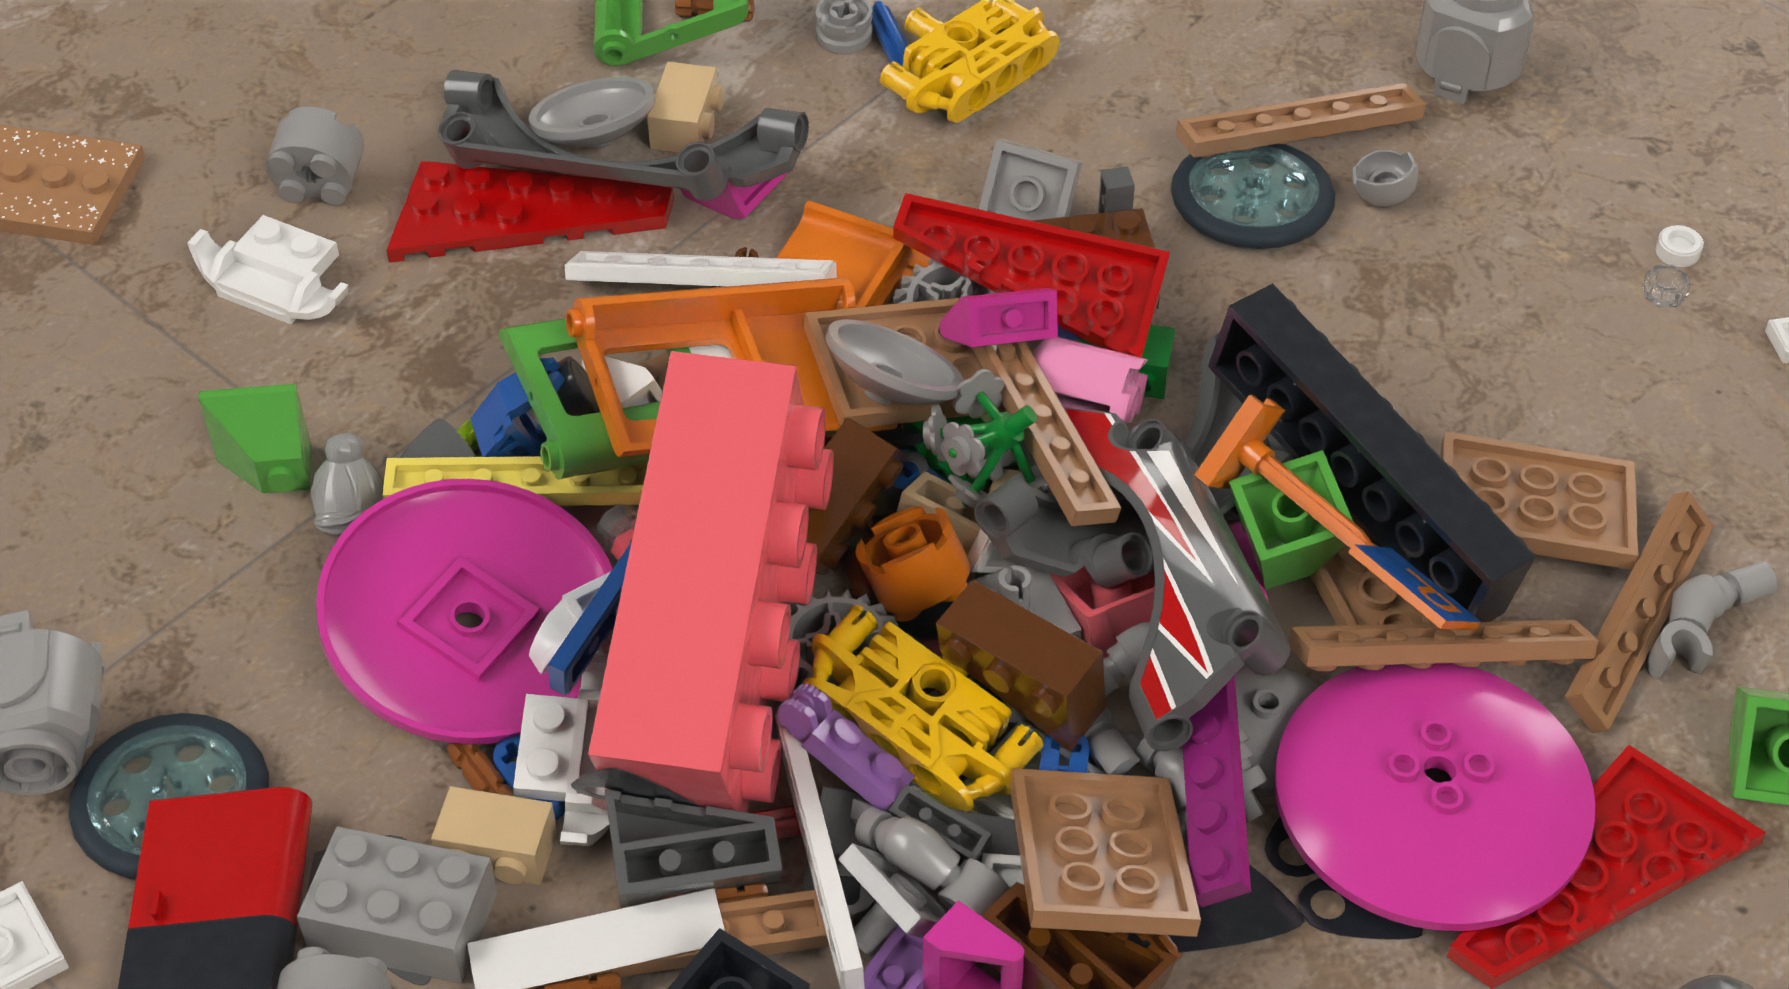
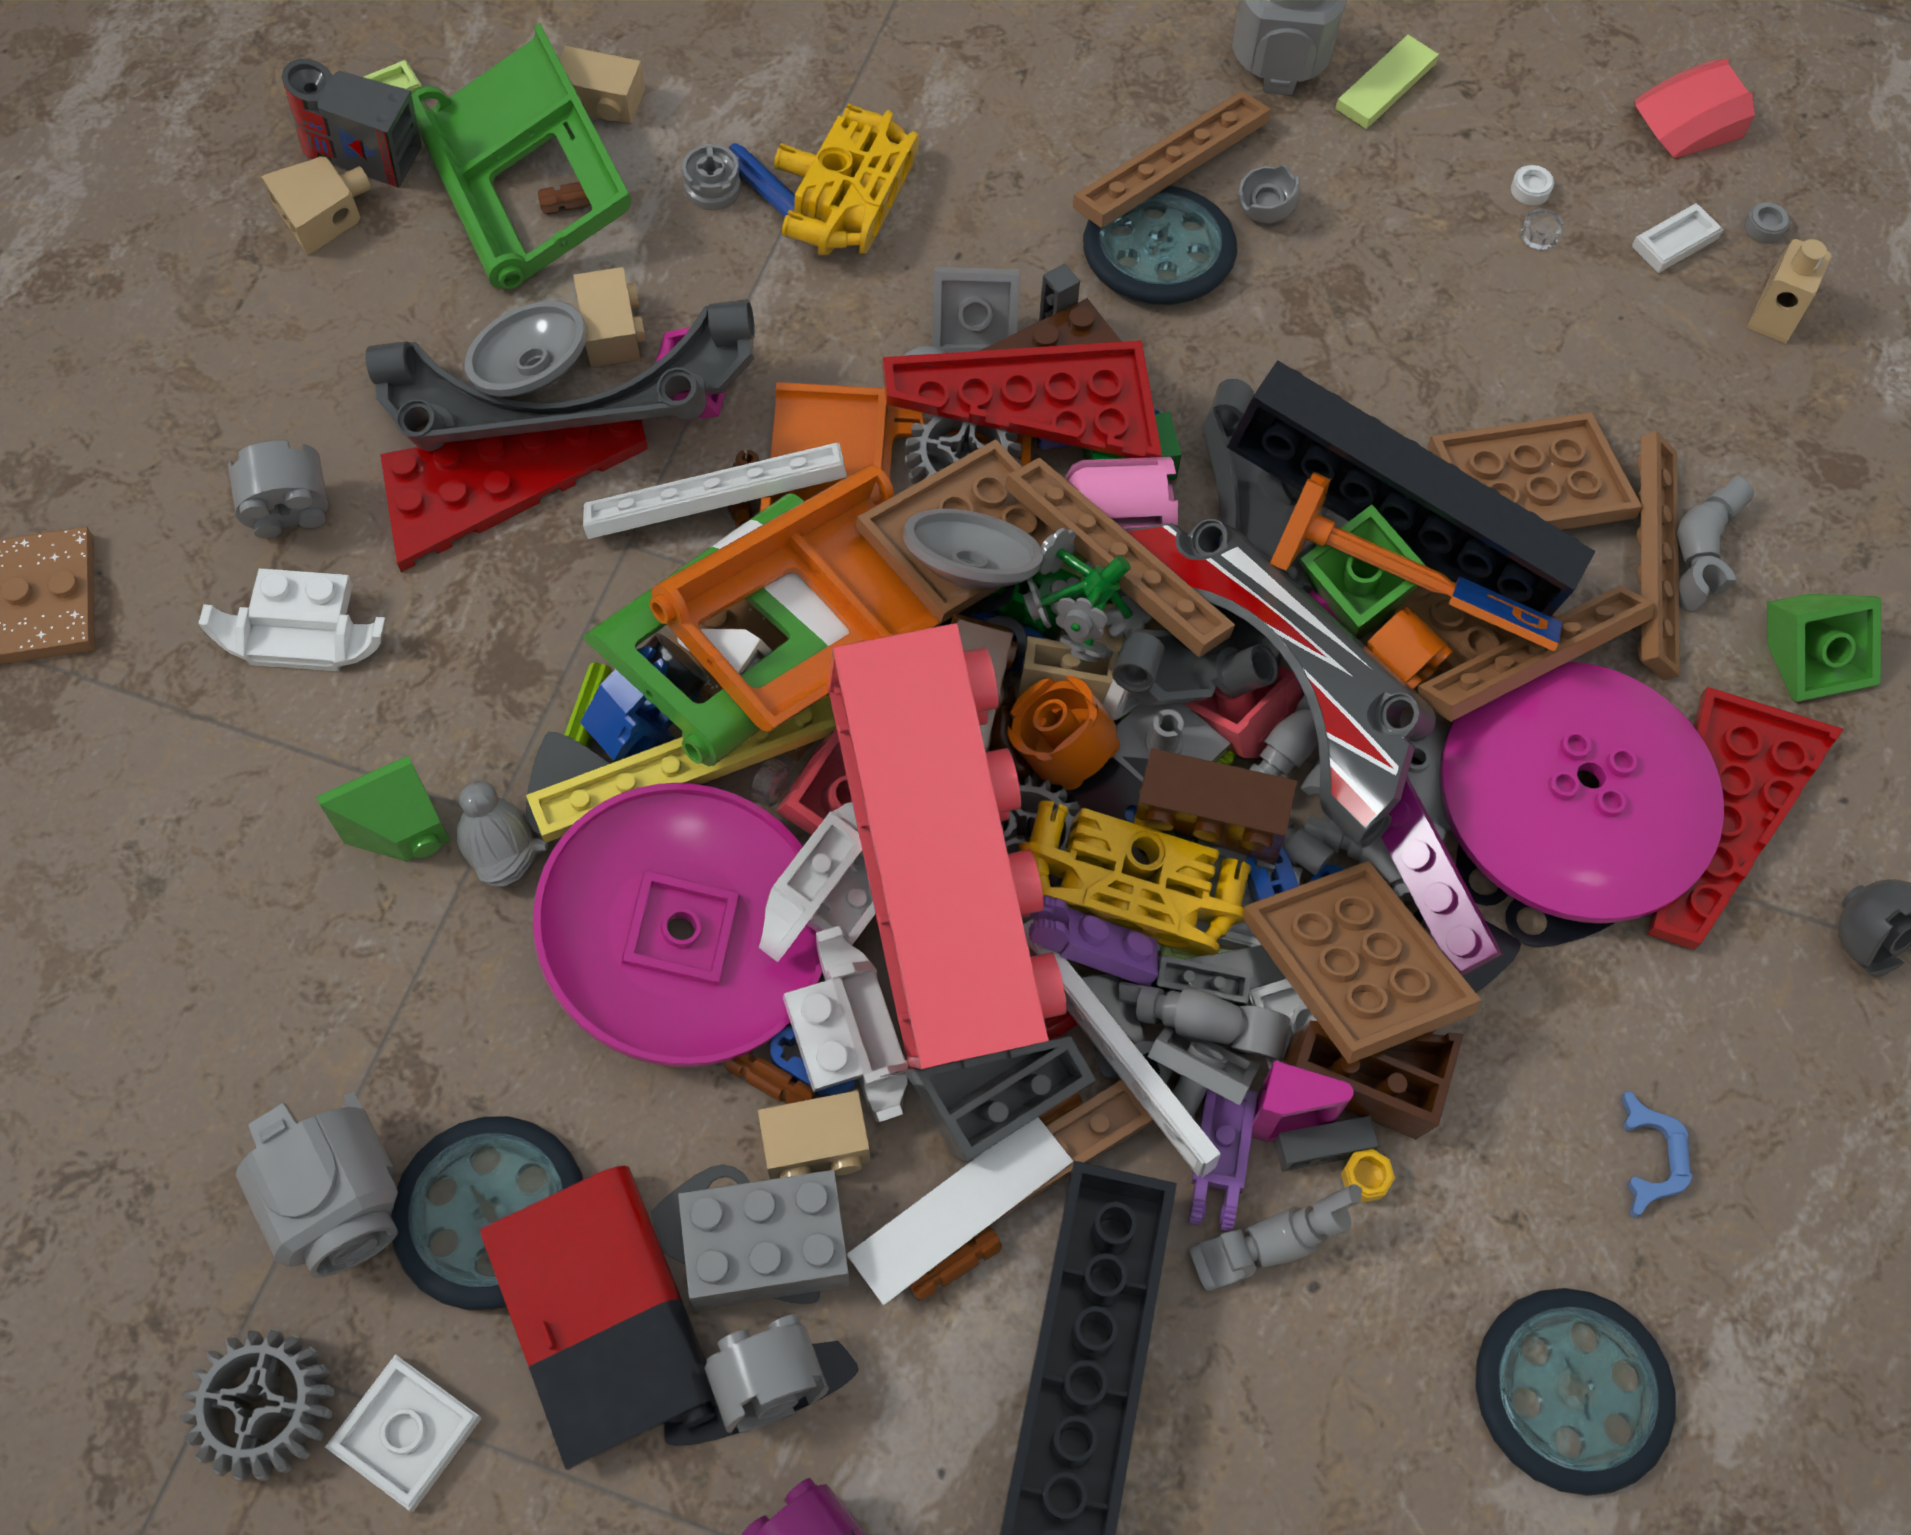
camera: 25 degrees left, 15 degrees up
blue tile [548,543,631,696] -> none
dark pink tile [940,288,1058,347] -> none
none -> yellowish green tile [1335,35,1439,129]
none -> orange brick [1366,606,1453,690]

